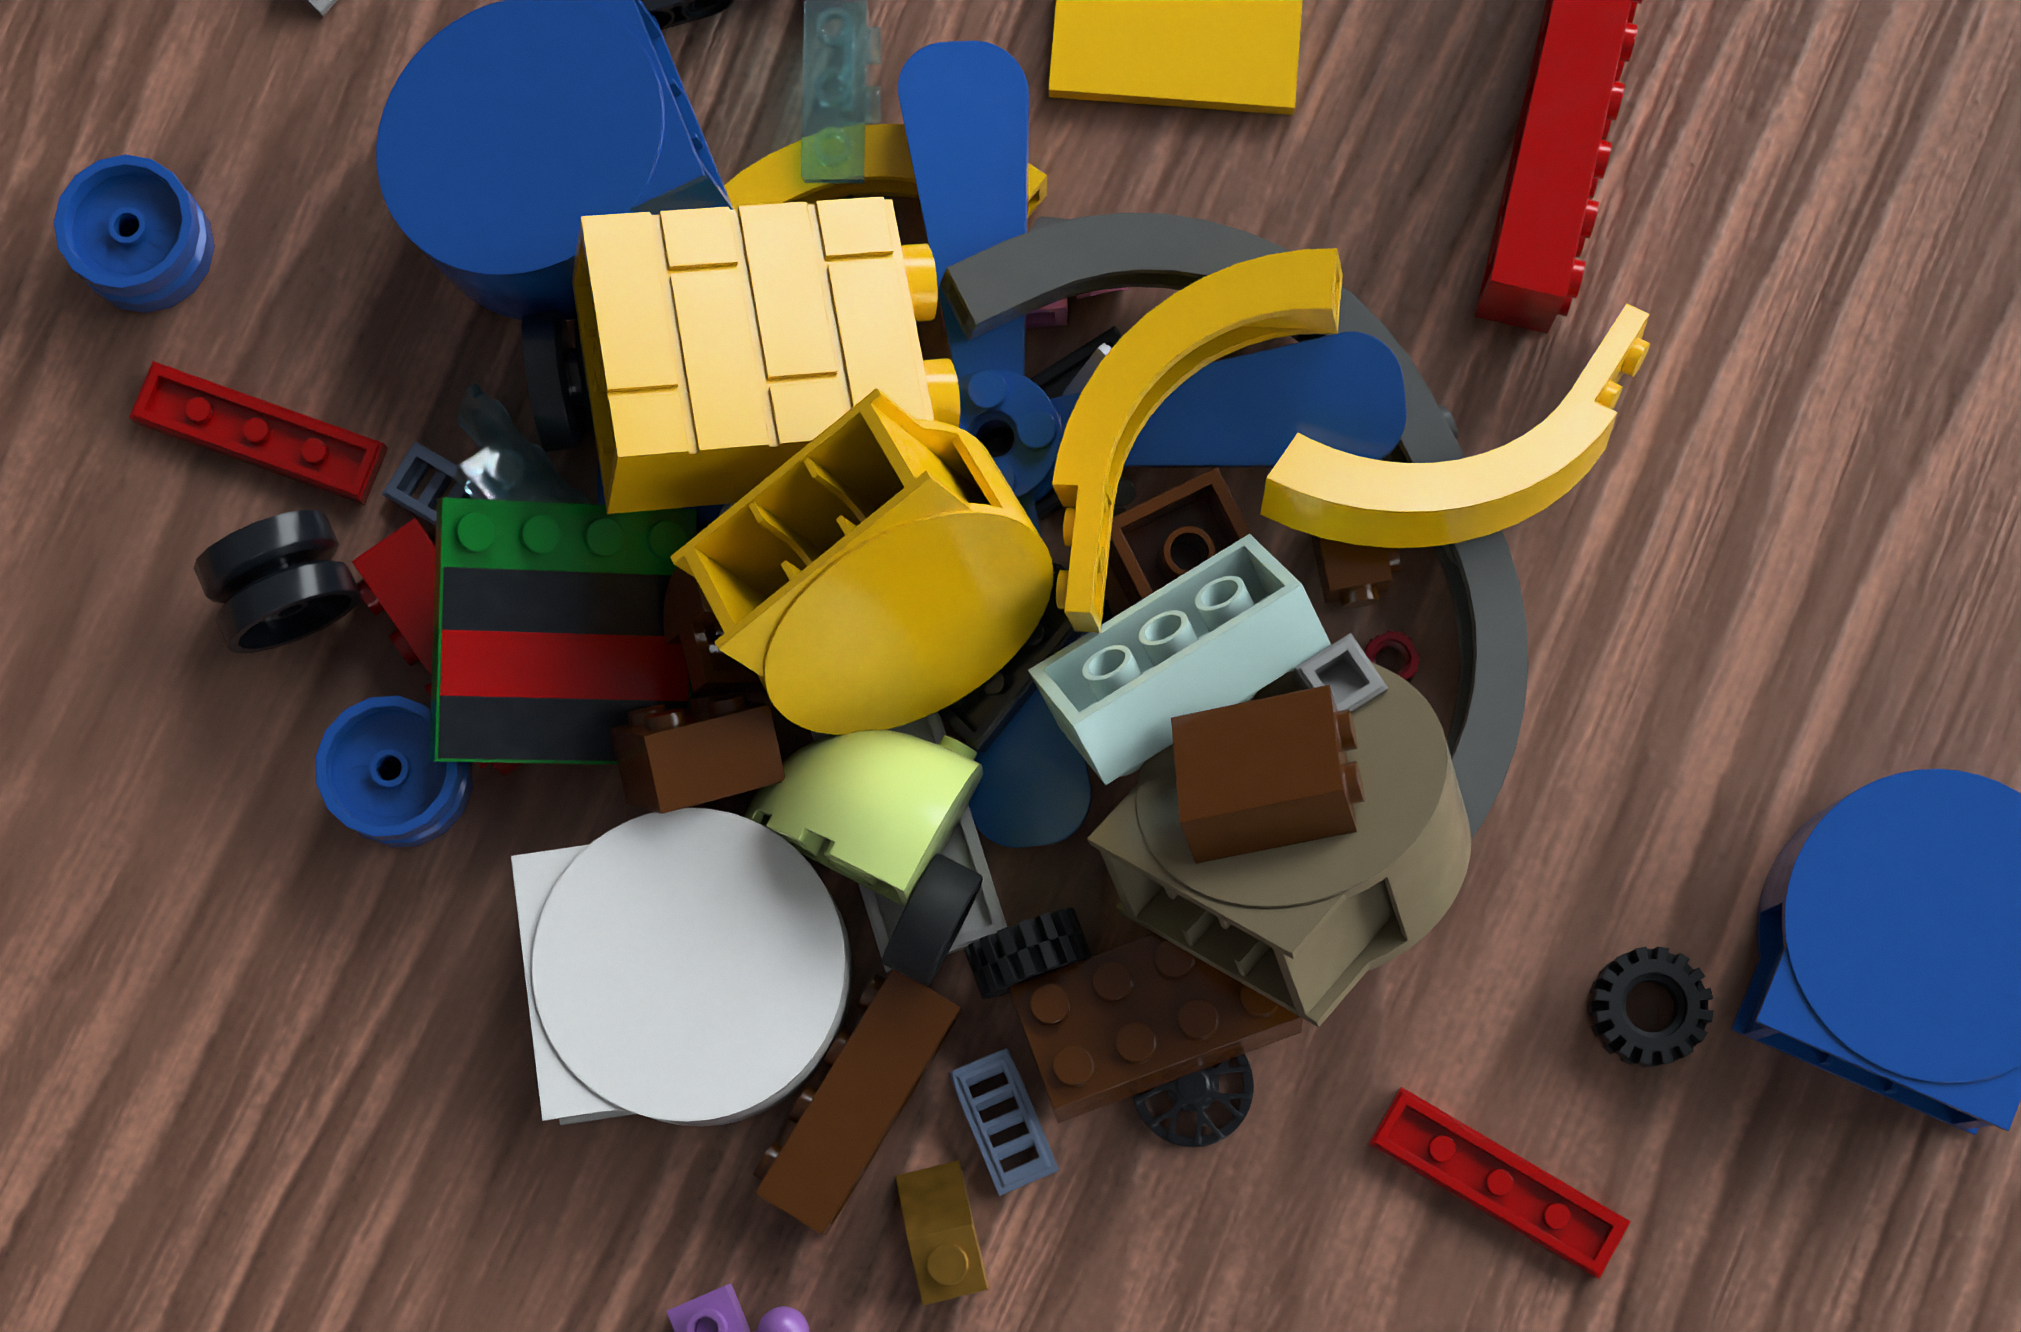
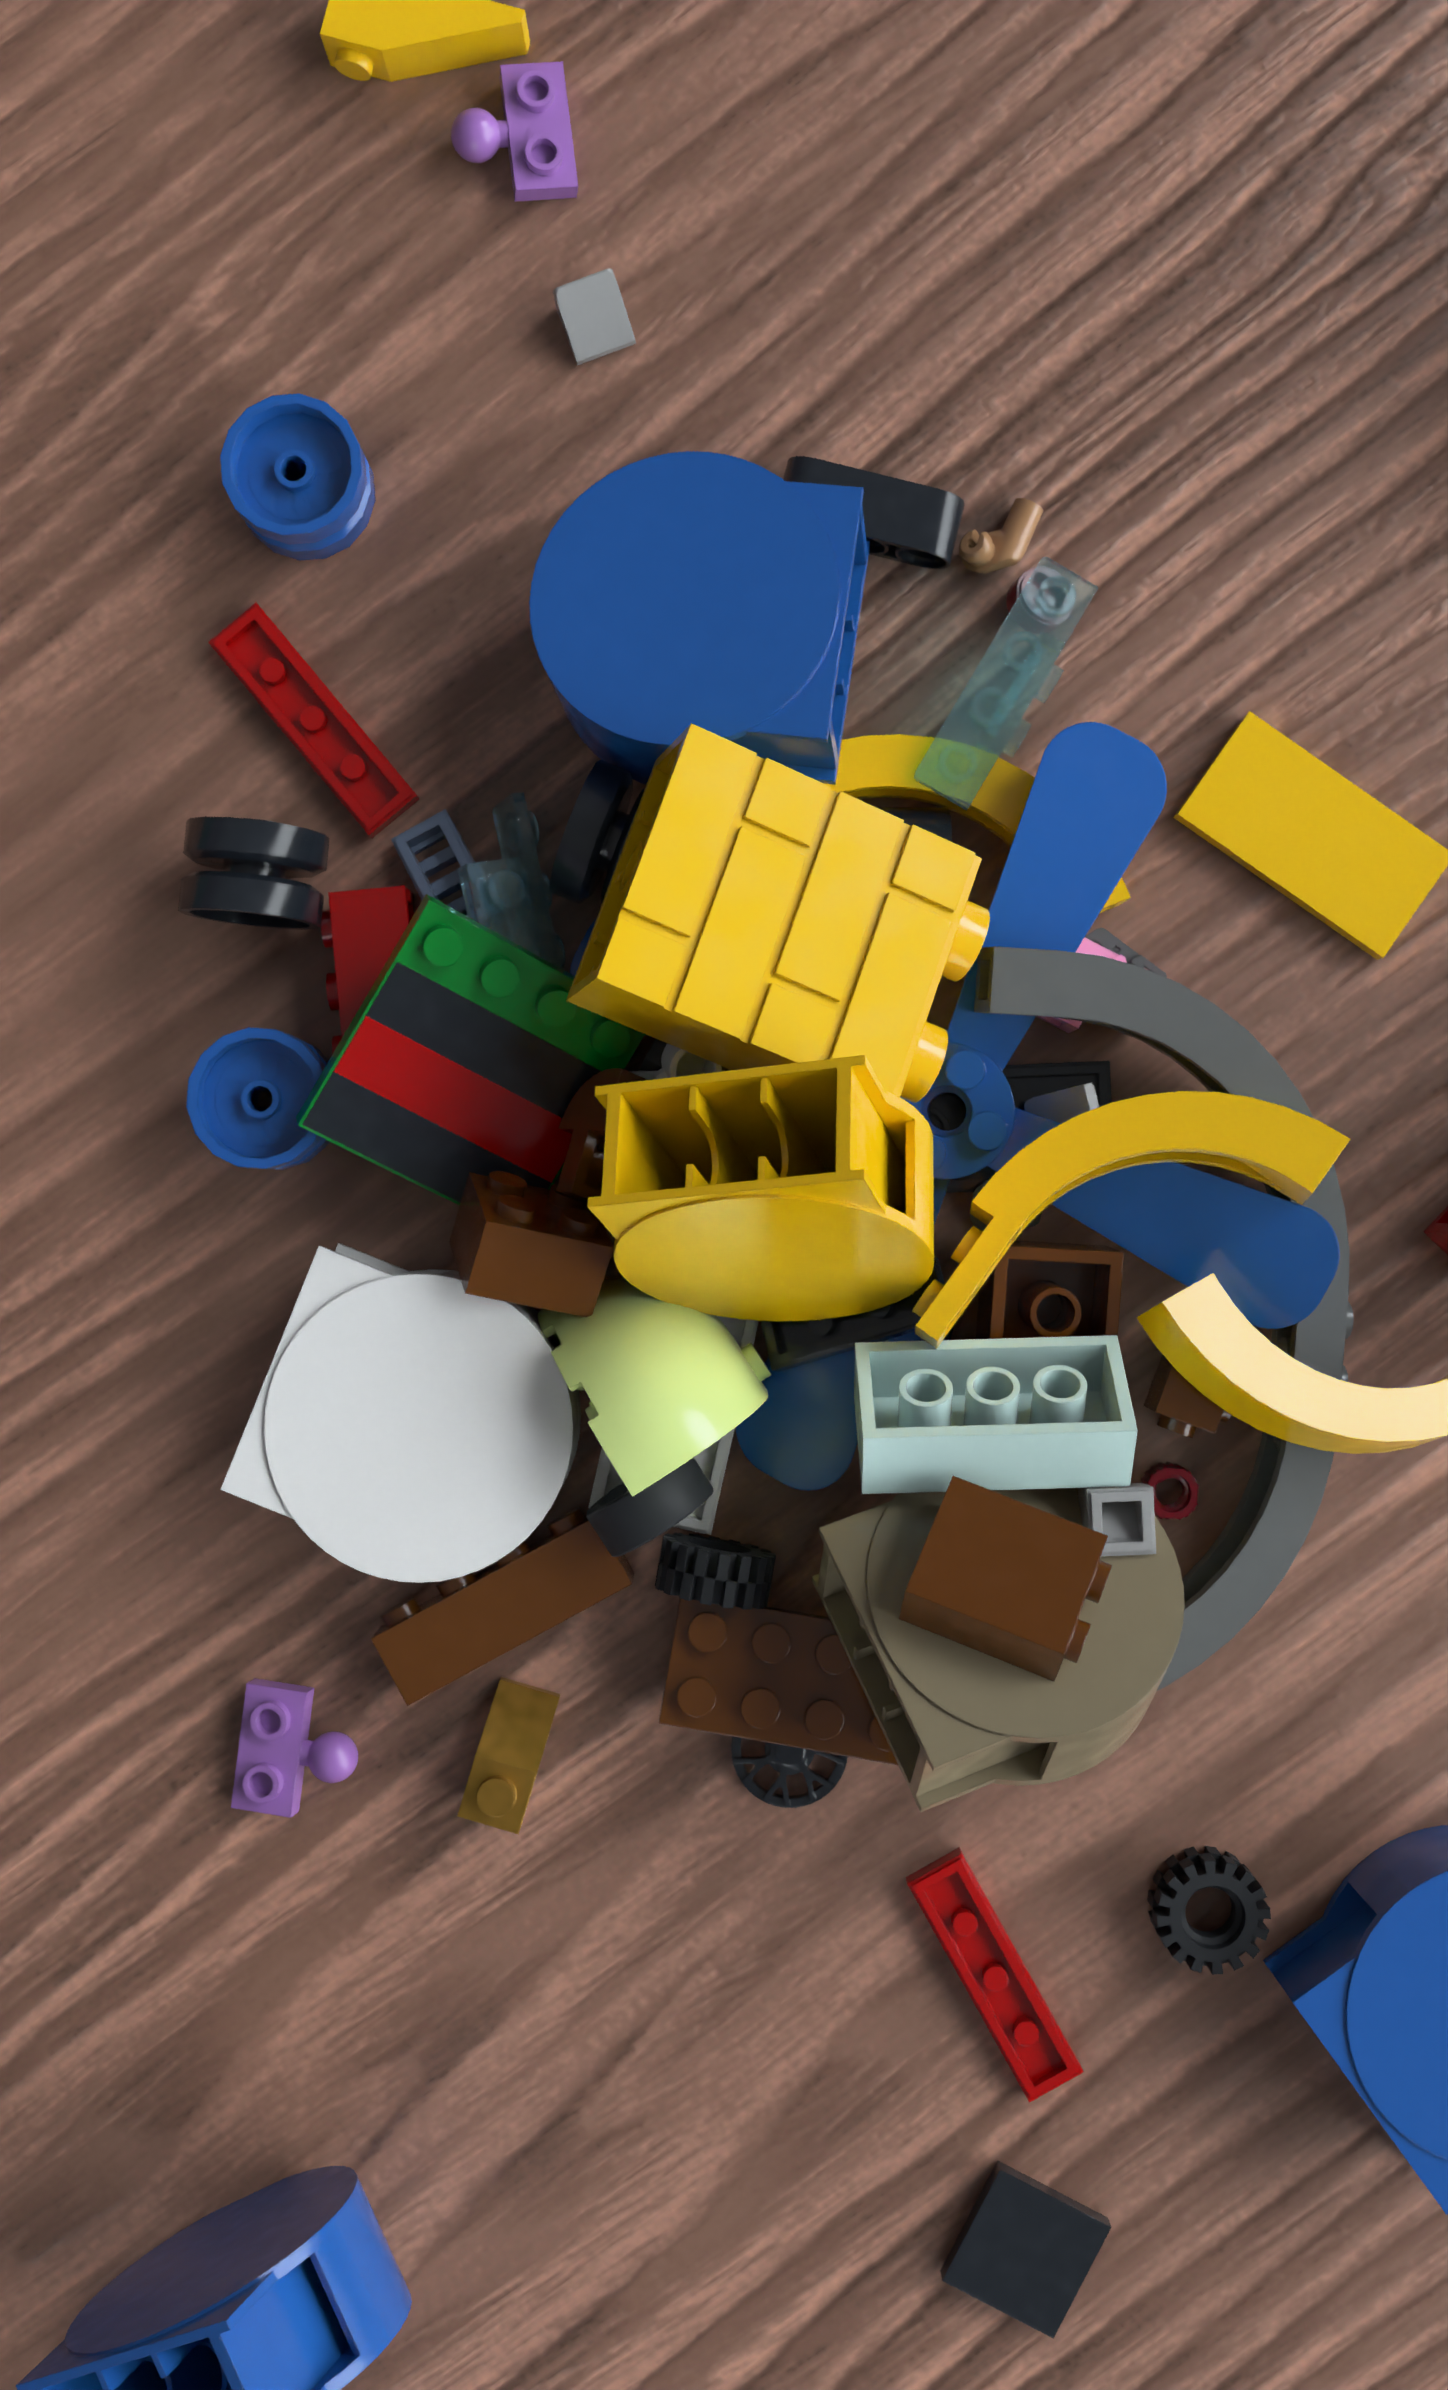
camera: 25 degrees right, 10 degrees up
sand blue slope [948,1048,1060,1196] -> none

